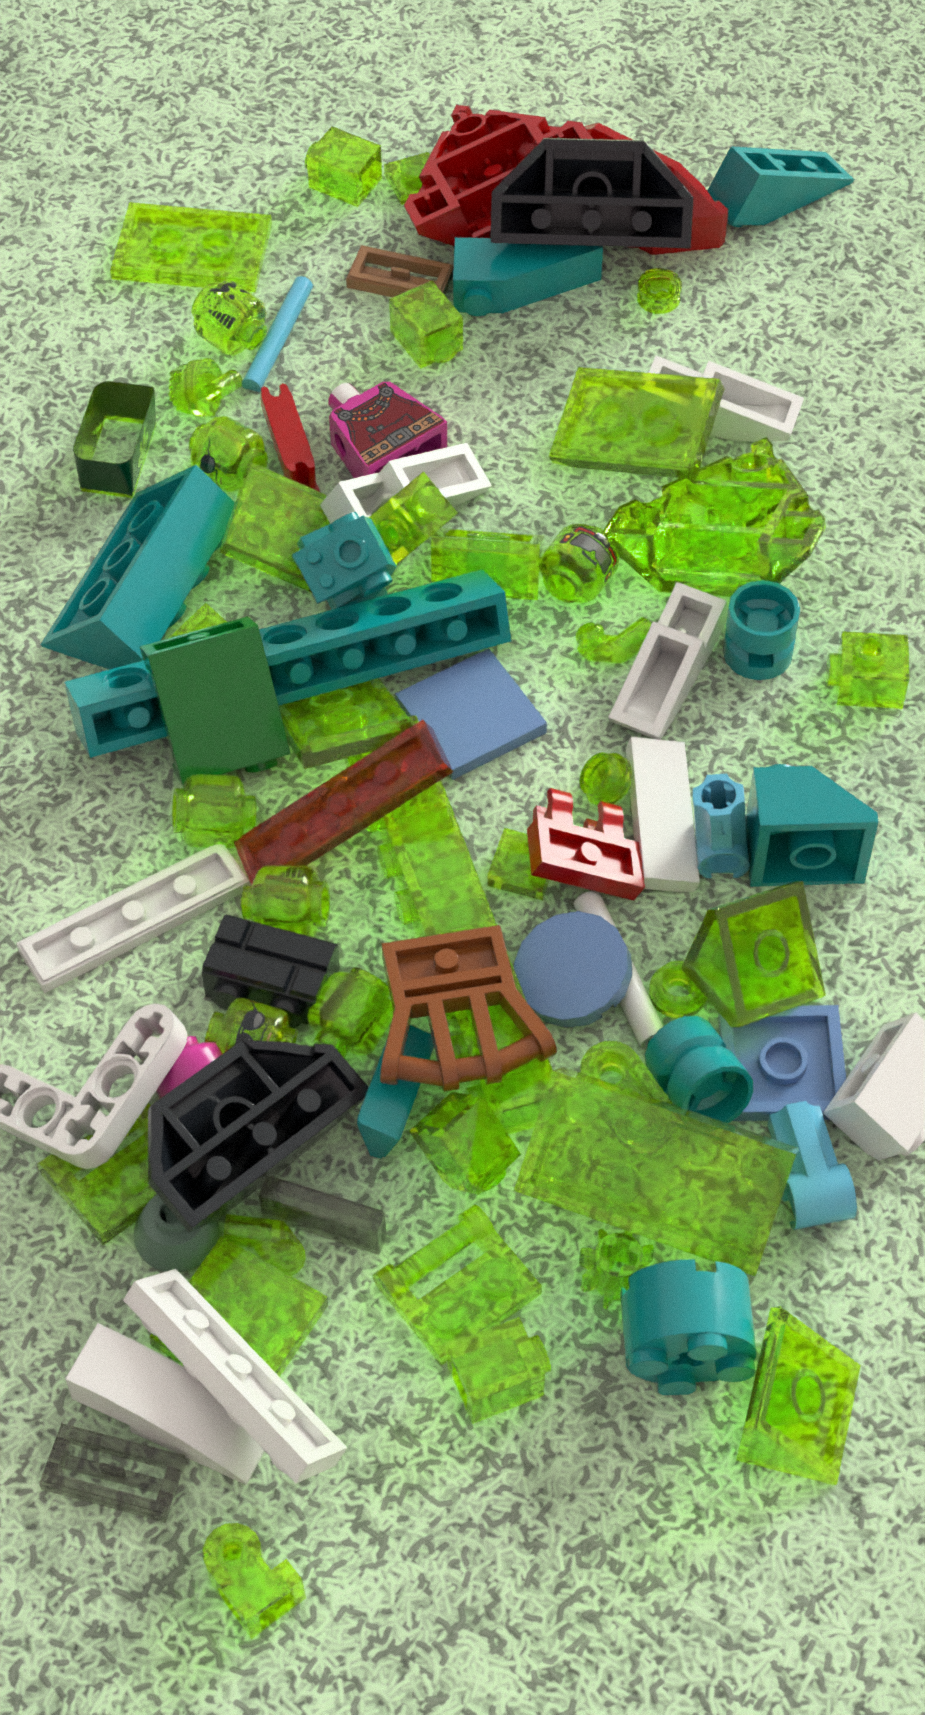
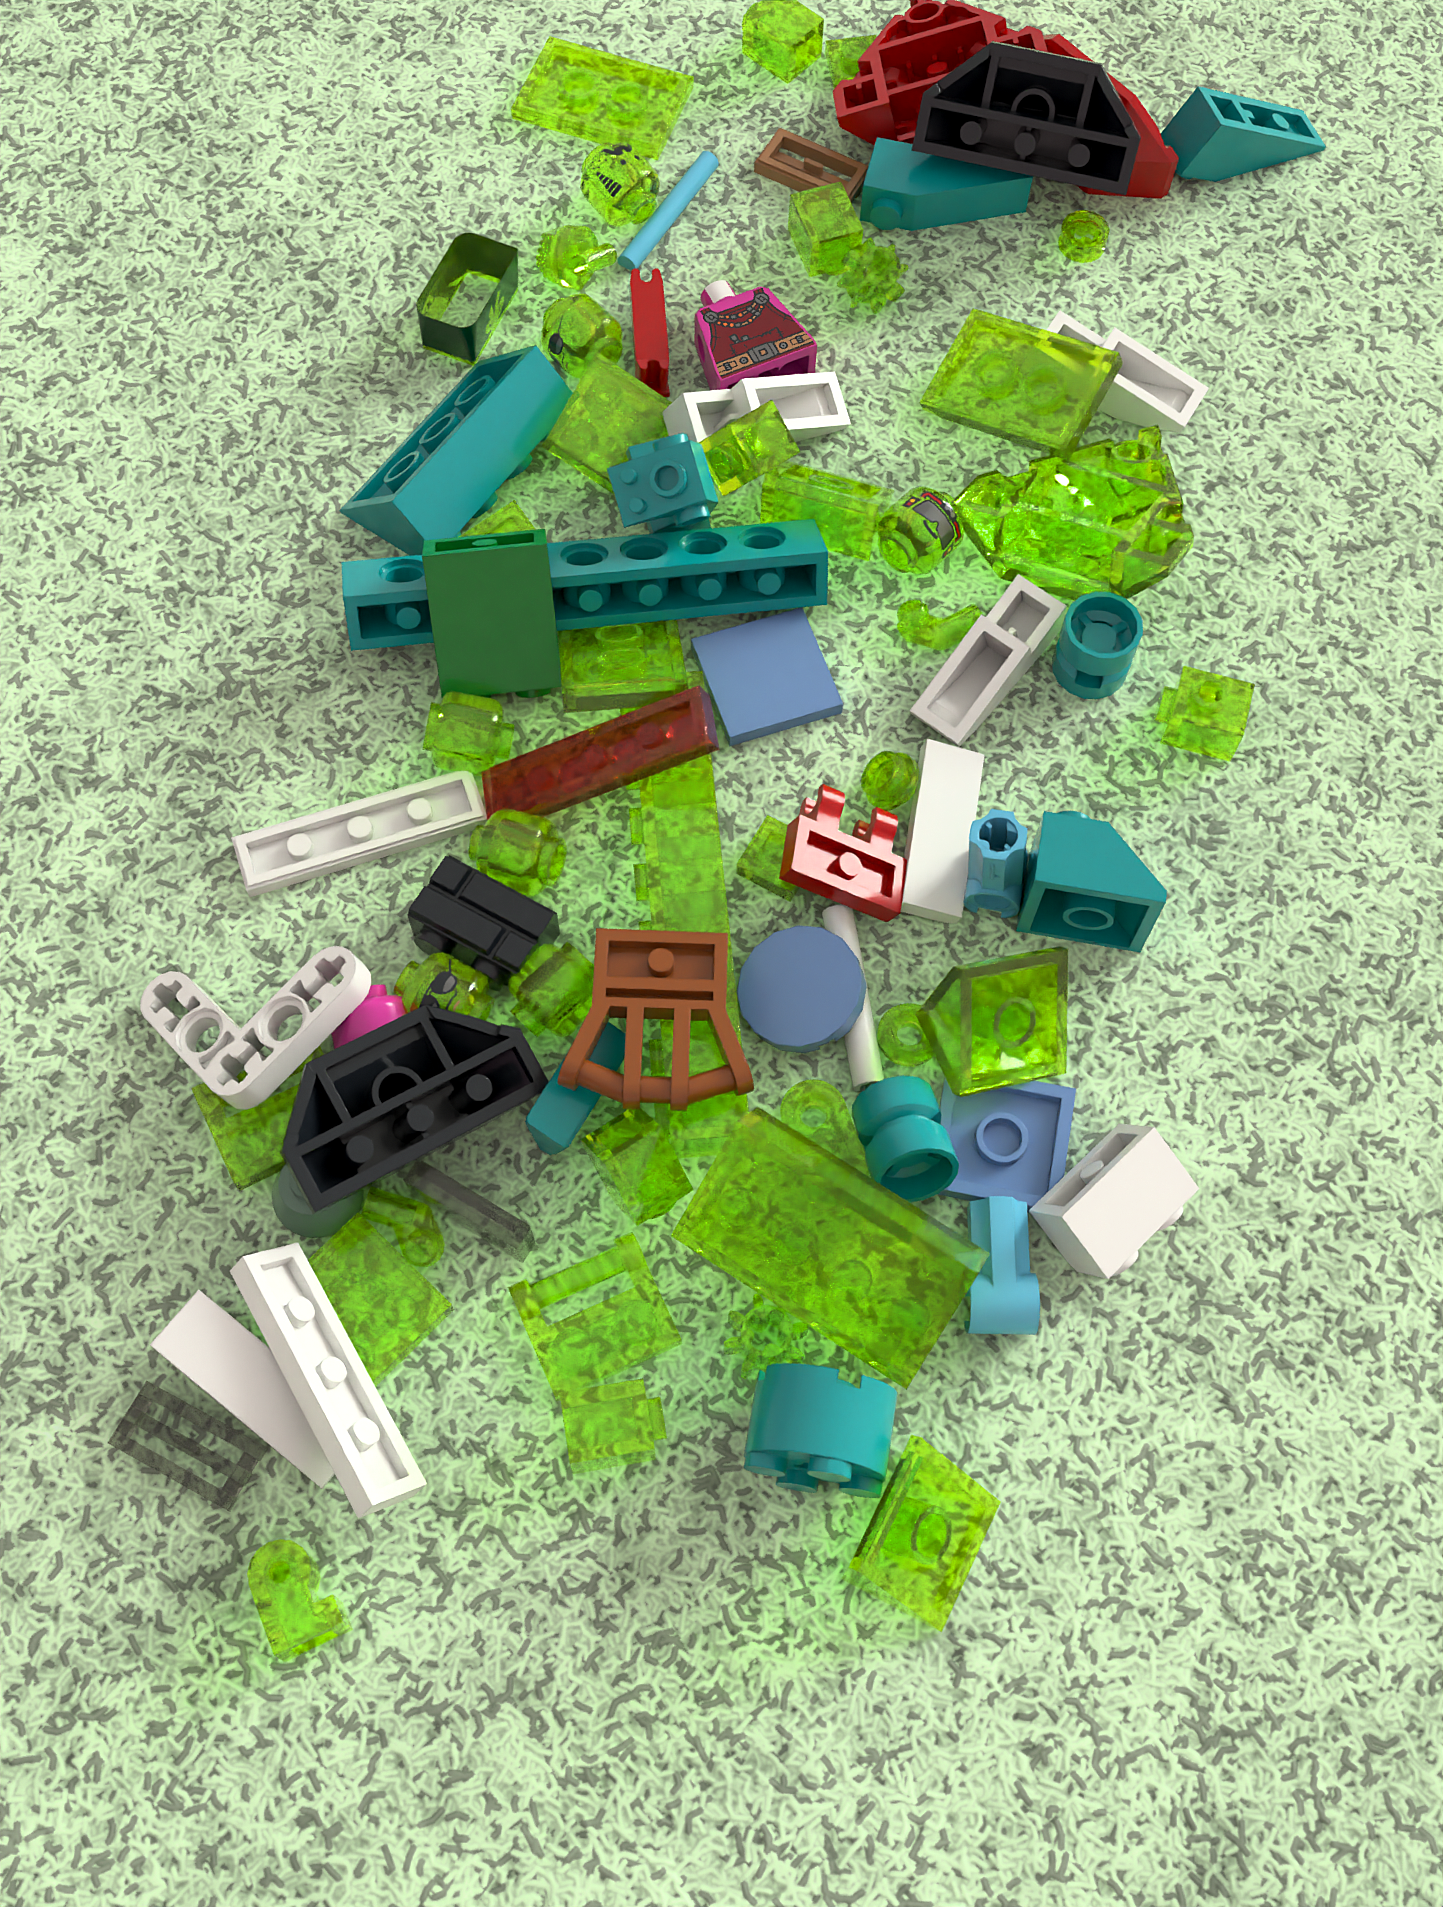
camera: 10 degrees right, 10 degrees up
none -> clear neon green gear [837,237,909,314]

